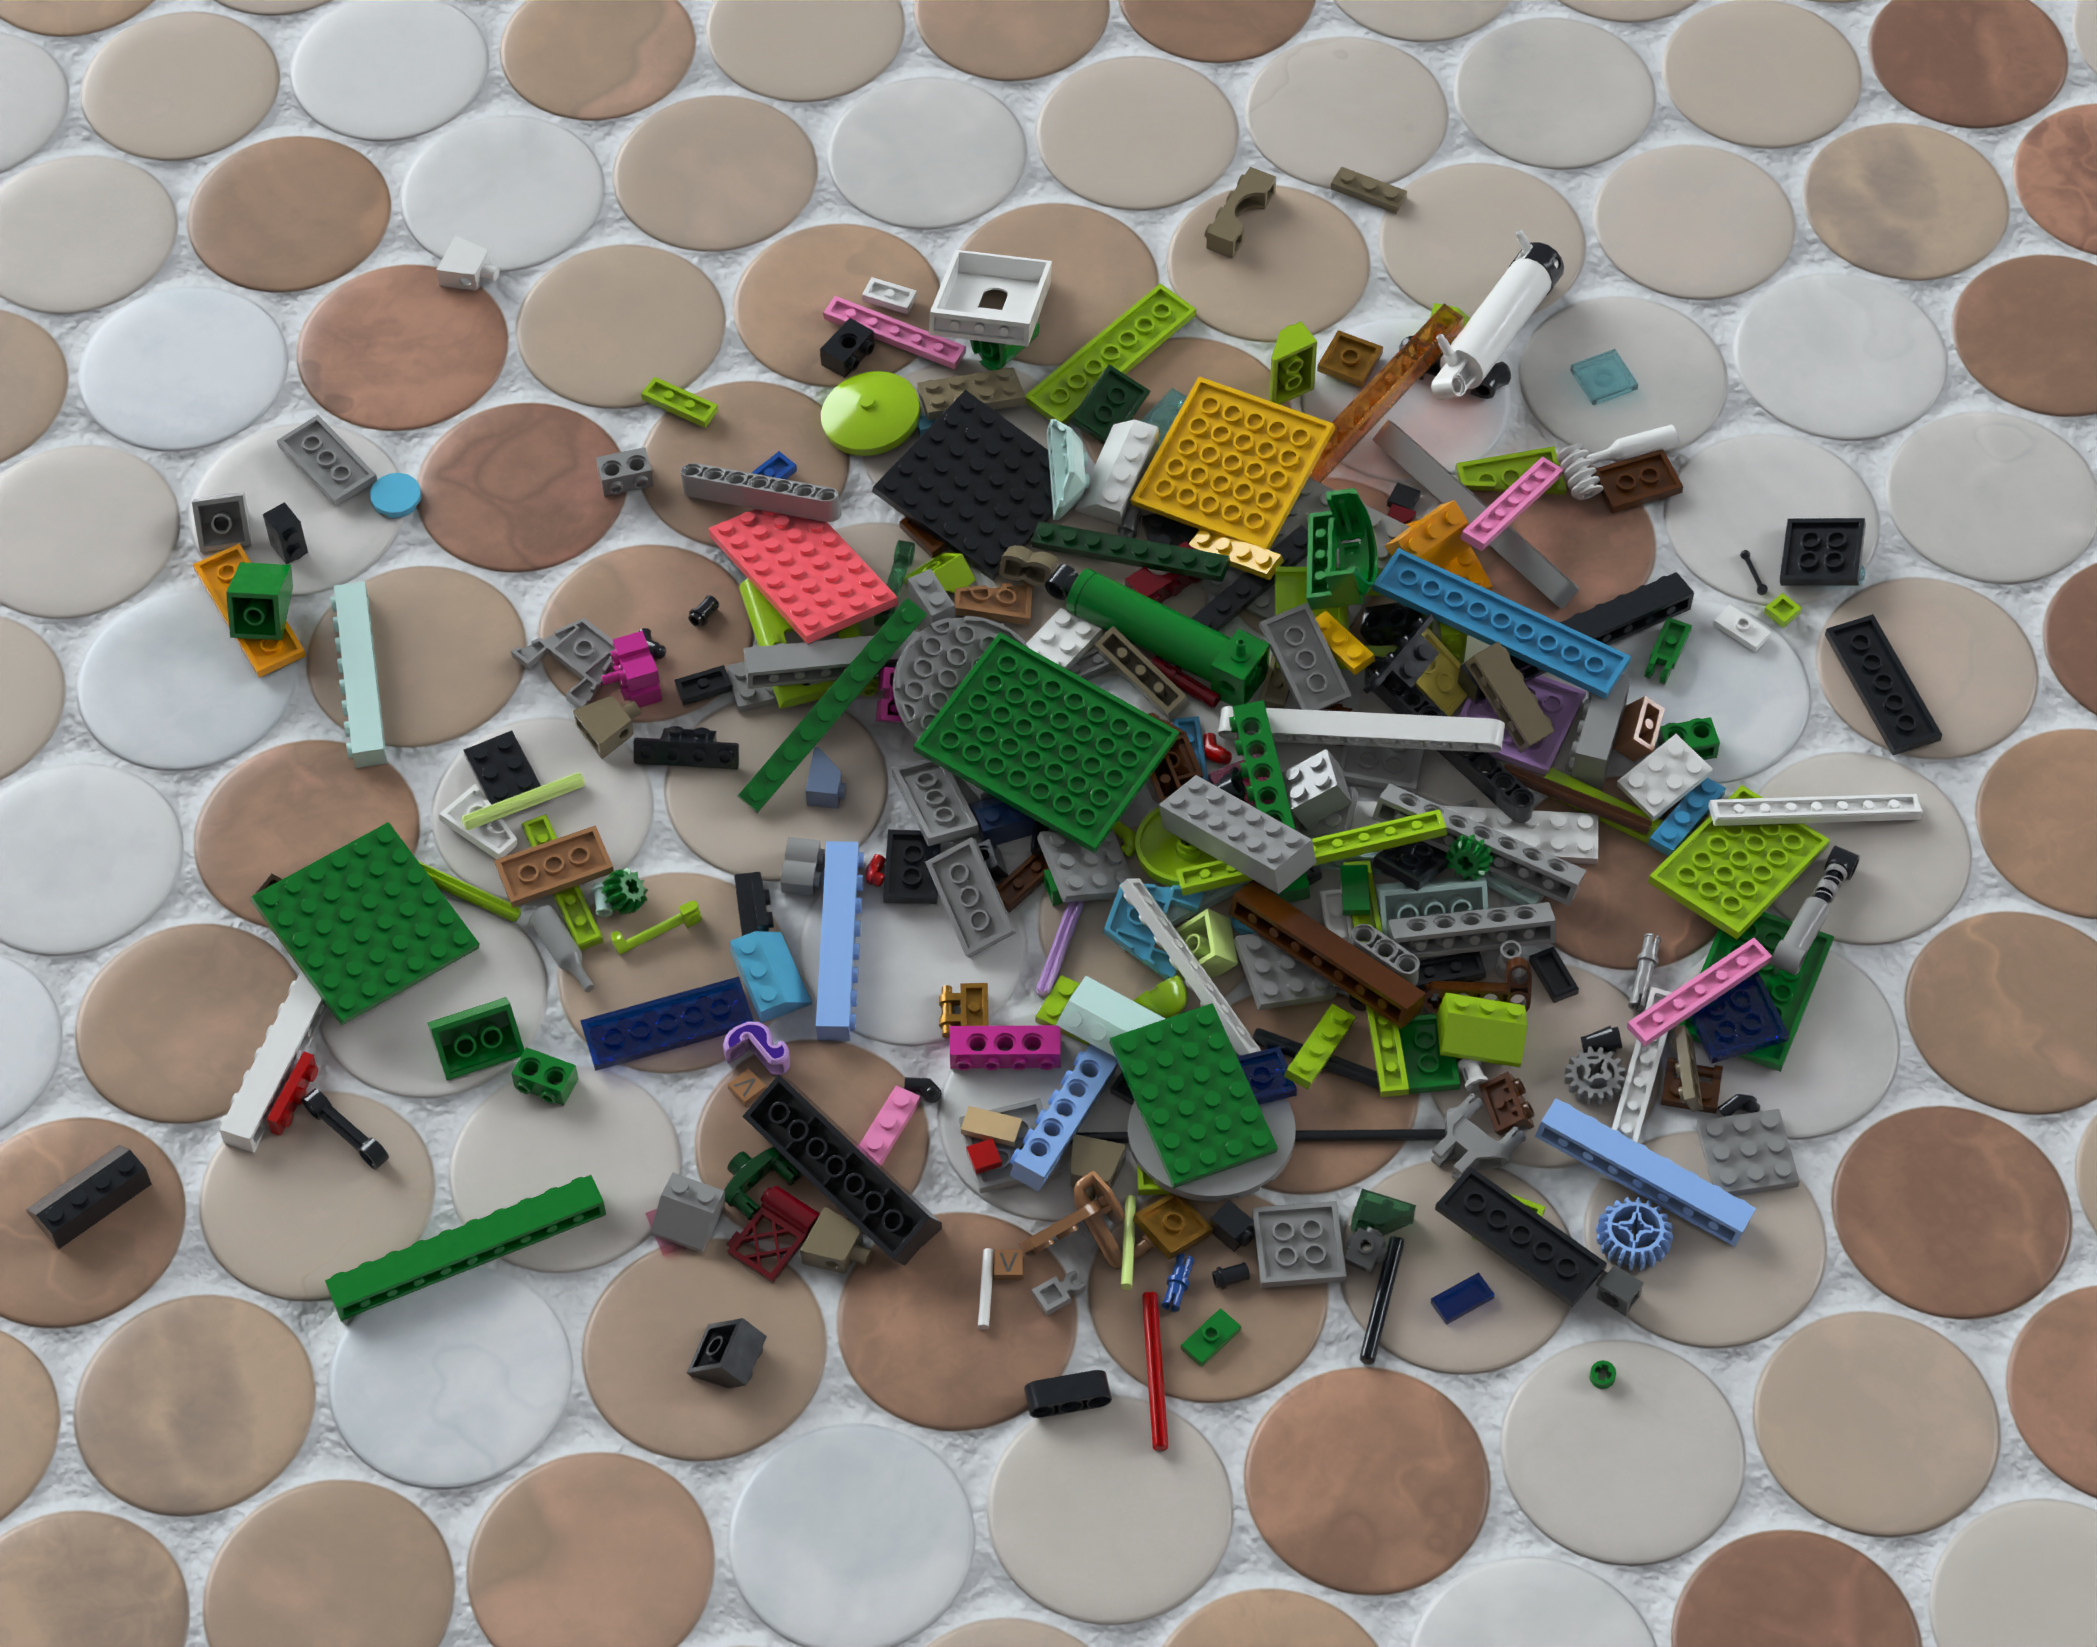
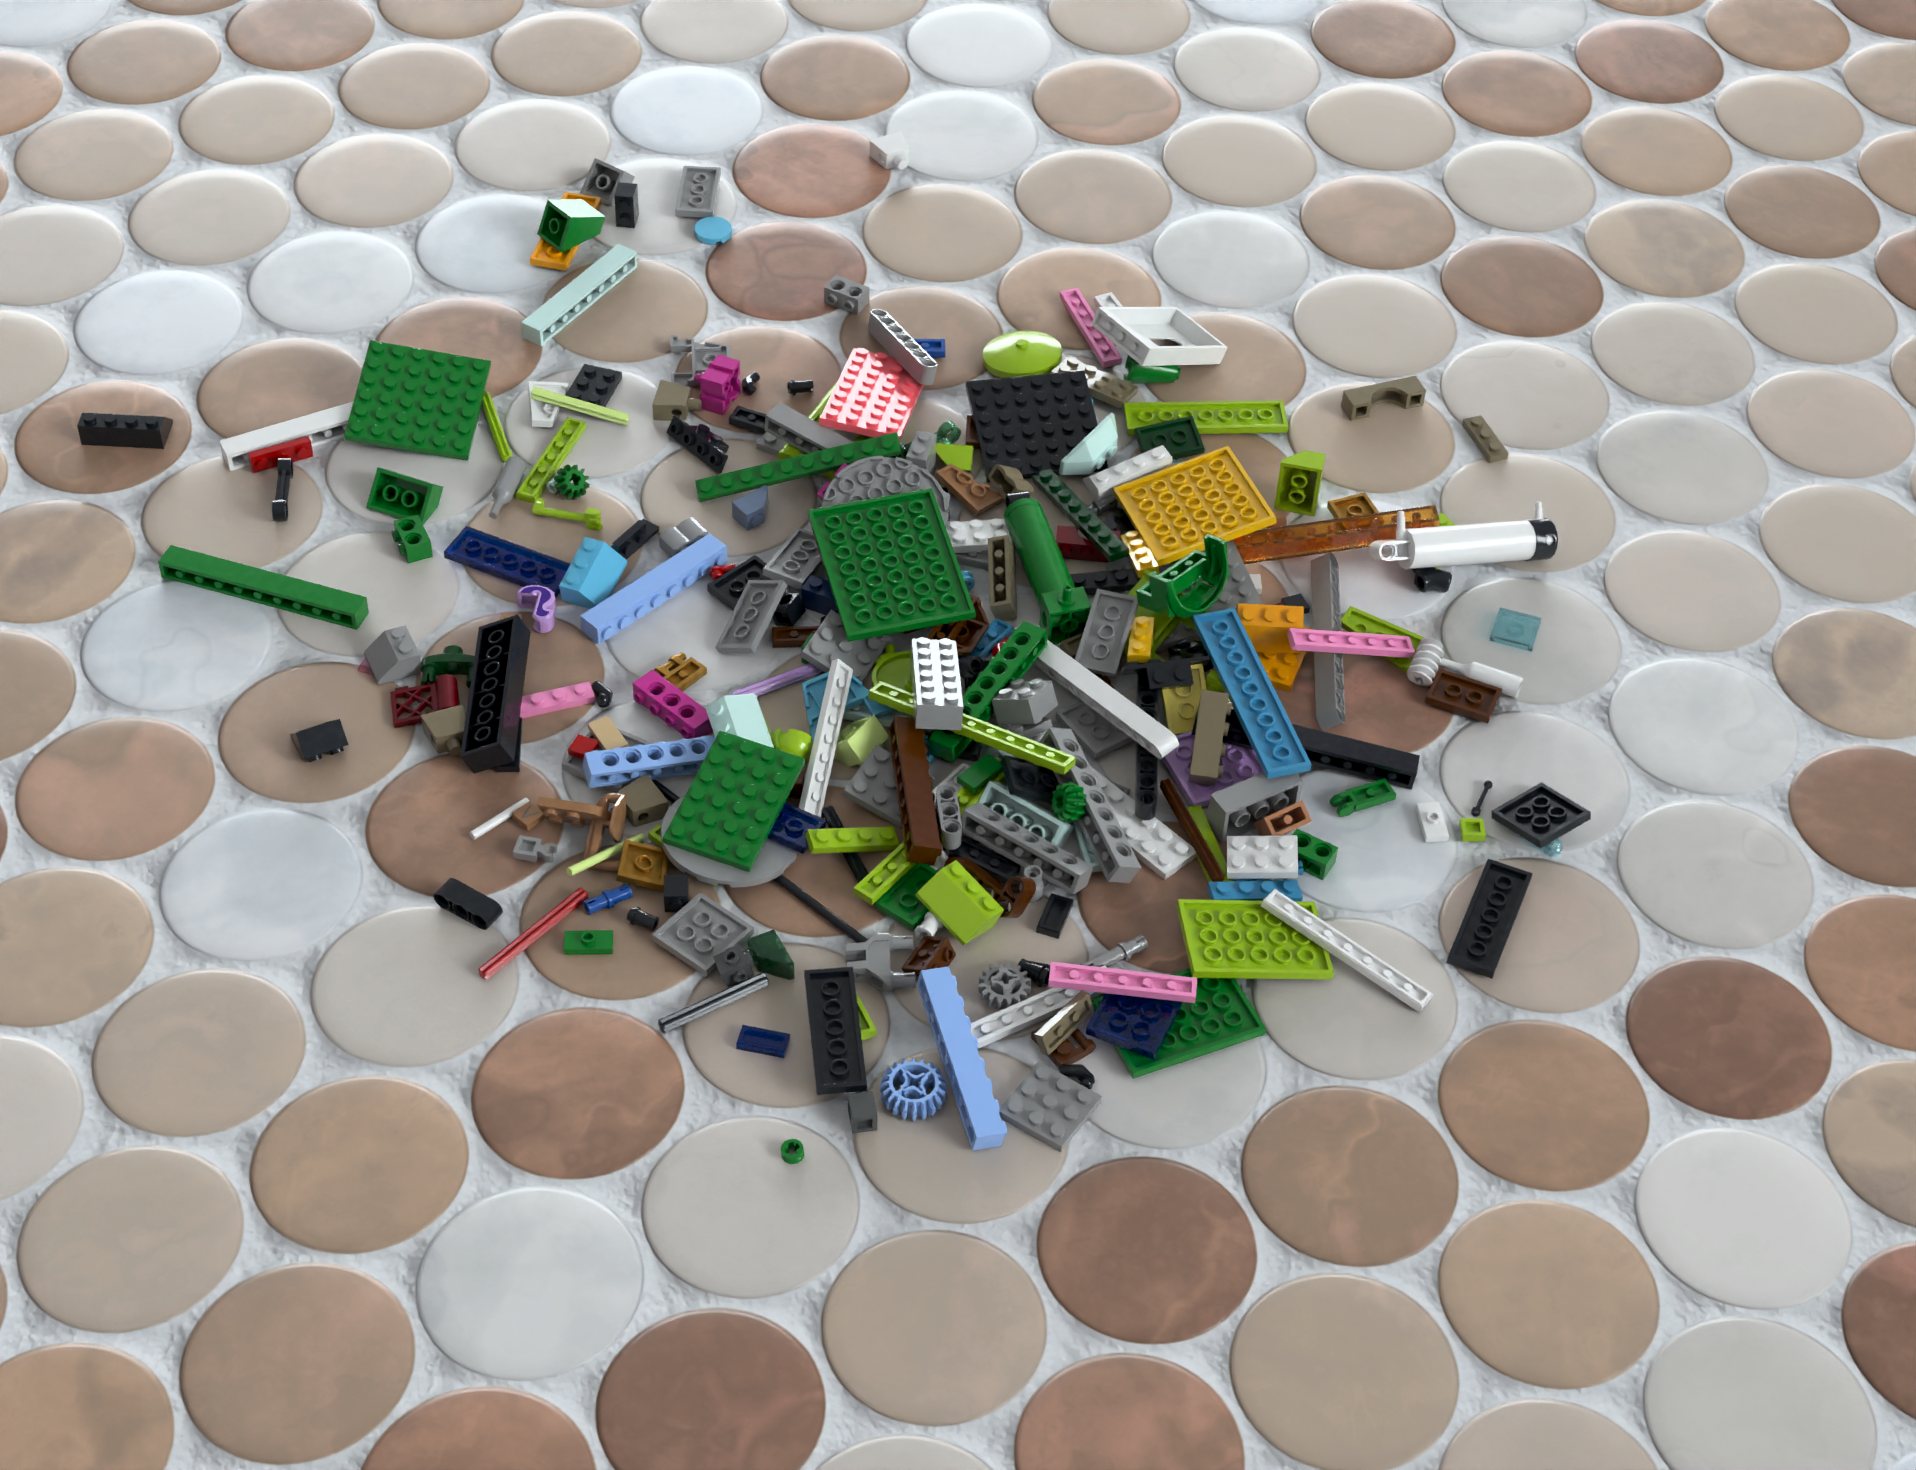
camera: 40 degrees right, 10 degrees down
medium nougat plate [494,825,614,908] -> none
lime plate [641,377,718,428] -> none
black brick [820,318,875,378] -> none
dark red pin [1150,656,1221,709] -> none
light grey piece [1770,845,1860,976] -> none

